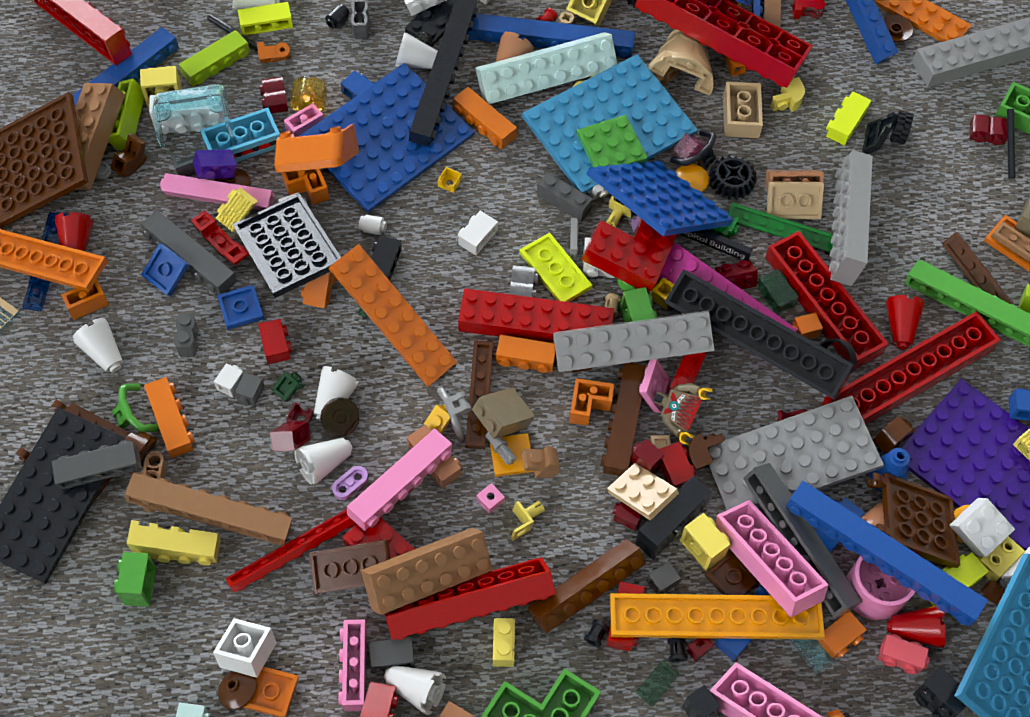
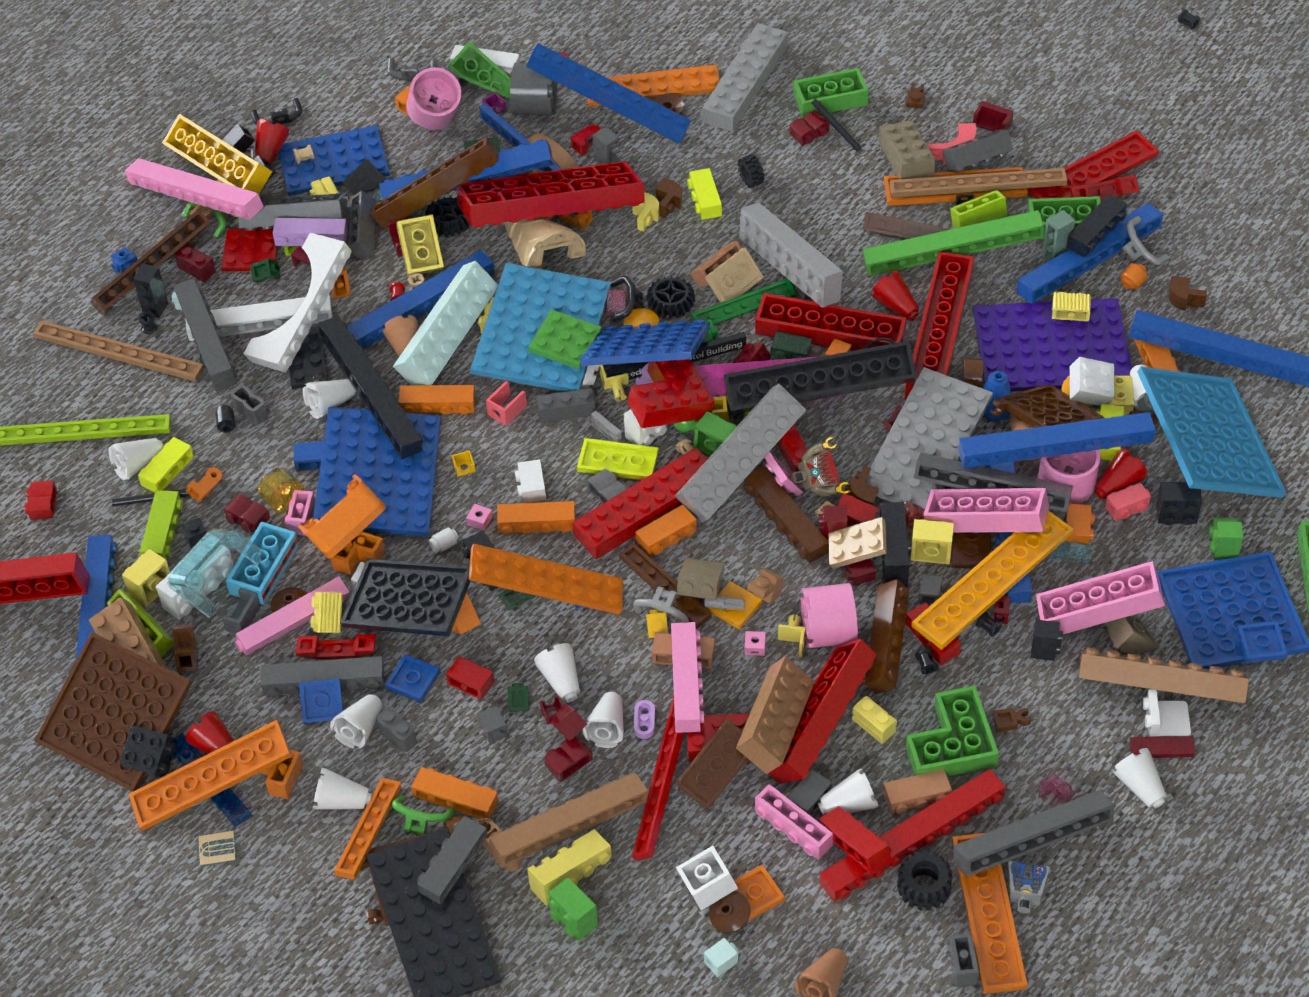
camera: 40 degrees left, 10 degrees down
dark purple brick [193,149,237,179] -> none
white brick [214,363,244,398] -> none
dark brown tile [320,397,360,437] -> none
orange brick [569,378,614,426] -> none
clear green tile [636,660,679,707] -> none
tan brick [723,82,763,138] -> none
black wing [862,112,898,154] -> none
none -> black bracket [119,726,178,778]
none -> black brick [181,518,209,551]
none -> white cone [330,694,382,749]
none -> orange plate [334,778,401,880]
none -> bright pink piece [466,504,493,531]
none -> coral piece [486,381,527,426]
none -> orange brick [497,501,575,535]
none -> dark red brick [544,736,593,782]
none -> dark grey panel [593,127,620,164]
none -> reddish brown brick [655,178,682,218]
none -> bright pink brick [801,583,858,648]
none -> clear red head [904,501,924,529]

